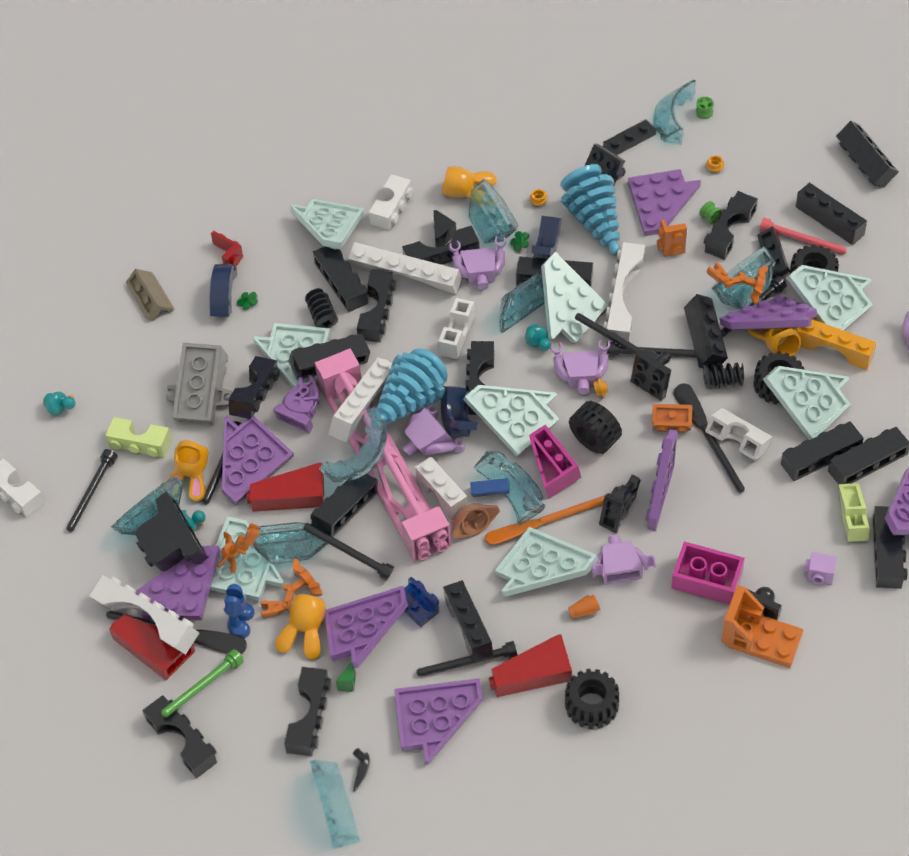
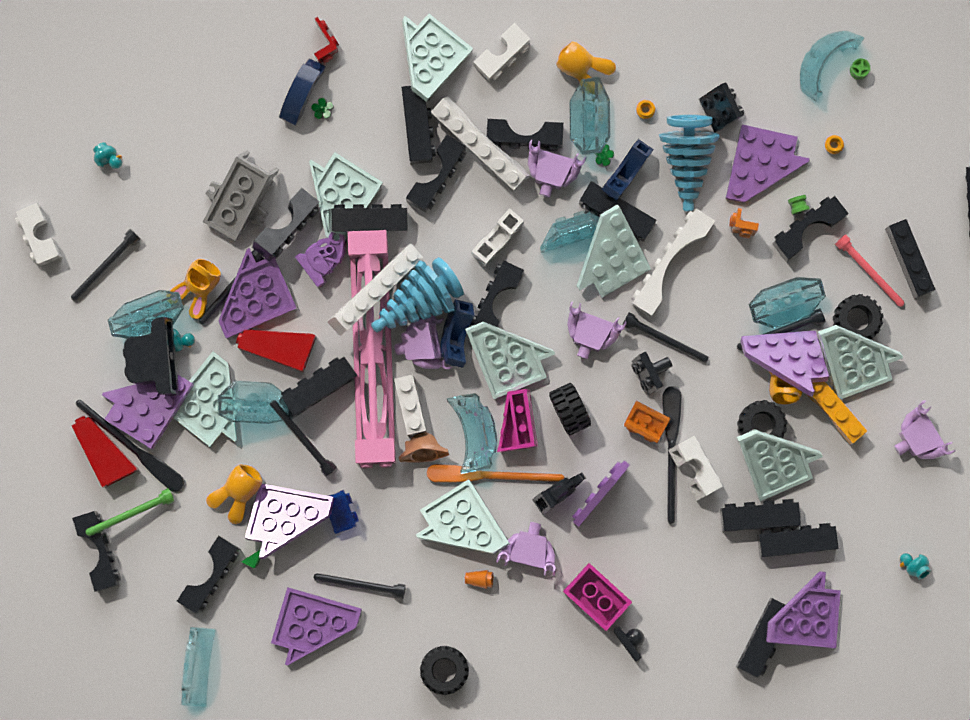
camera: 20 degrees right, 30 degrees up
white arch [89,575,199,655] -> none
yellowish green arch [105,417,172,458] -> none
dark tan panel [126,268,174,321] -> none
orange piece [217,523,260,574] -> none
blue piece [223,584,255,638] -> none
orange piece [260,558,323,618] -> none
black piece [305,288,338,328] -> none
clear light blue windscreen [319,407,387,483] -> none
black bar [353,748,370,791] -> none
black slope [433,210,457,247] -> none
black arch [443,580,494,664] -> none
blue piece [470,478,510,497] -> none
red slope [489,634,572,697] -> none
teal animal [525,324,552,351] -> none
black piece [575,313,659,359] -> none
light orange plate [594,378,608,397] -> none
black plate [603,119,657,155] -> none
black brick [684,294,728,369] -> none
black piece [703,362,744,389] -> none
orange piece [706,262,768,305] -> none
orange bracket [721,585,804,668] -> none
black plate [757,226,790,279] -> none
lavender brick [804,552,837,585] -> none
yellowish green slope [838,483,870,542] -> none

